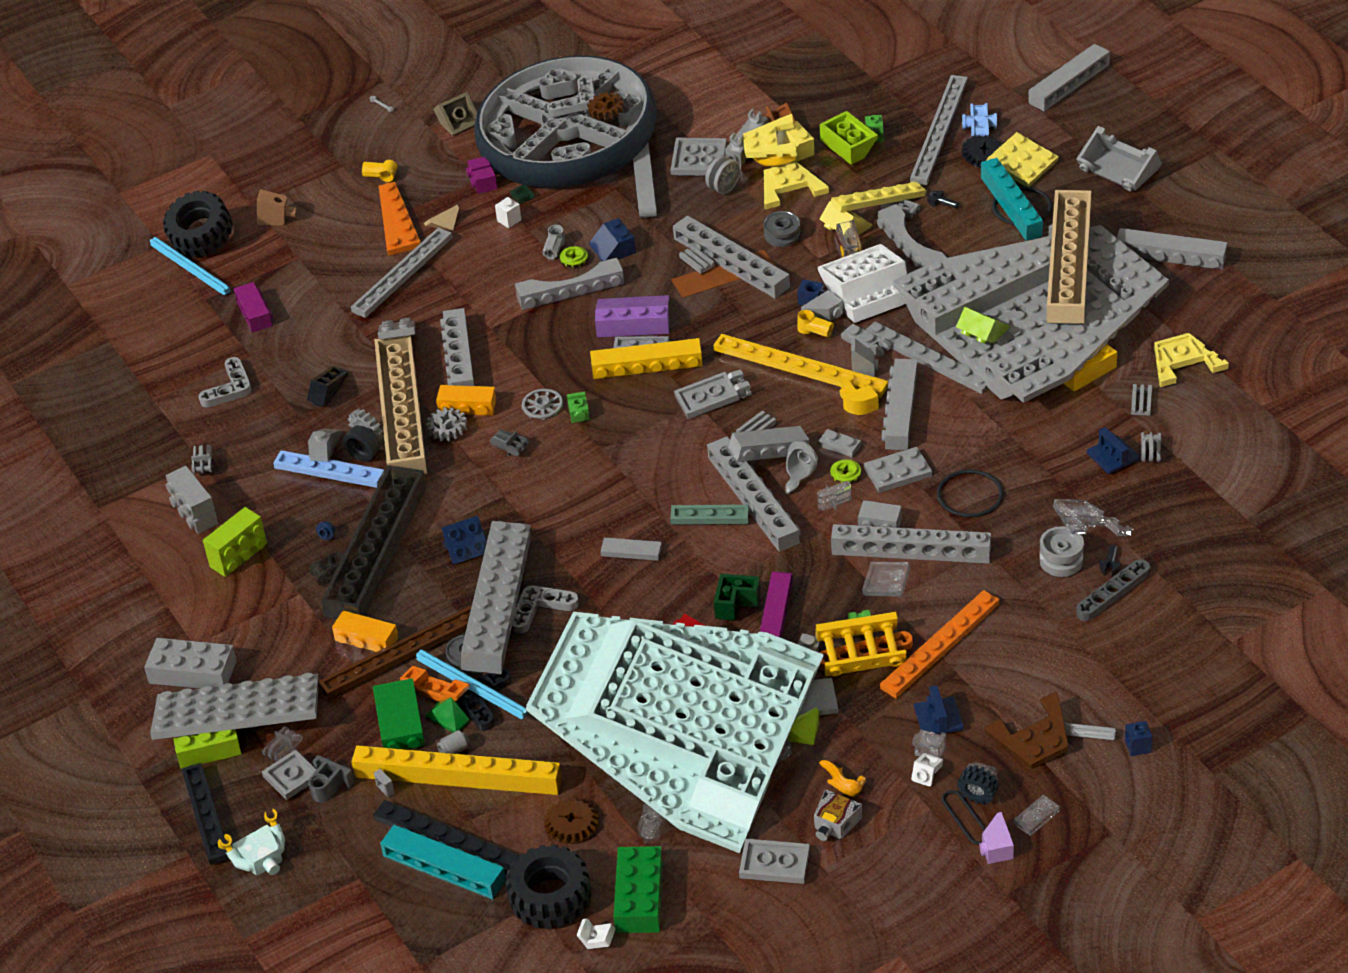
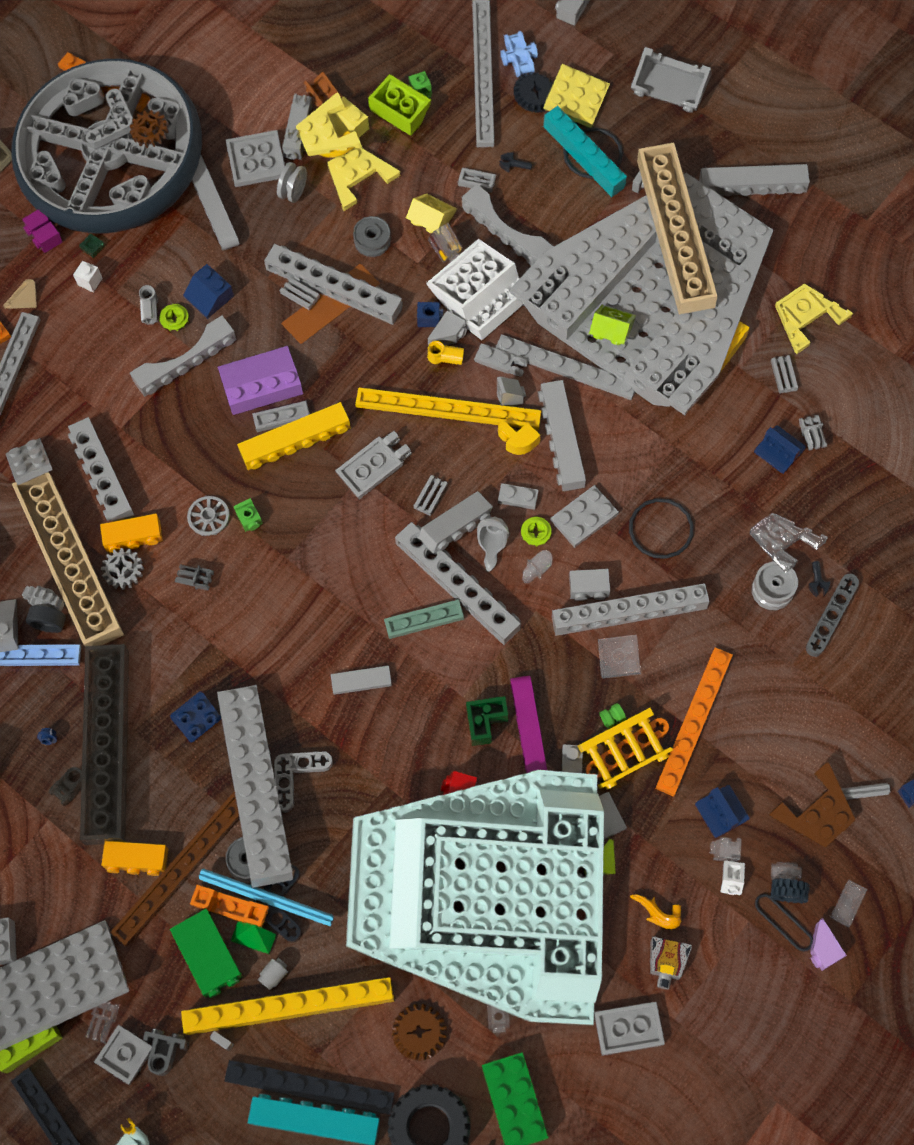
camera: 20 degrees left, 25 degrees up
light yellow plate [831,182,926,212] -> none

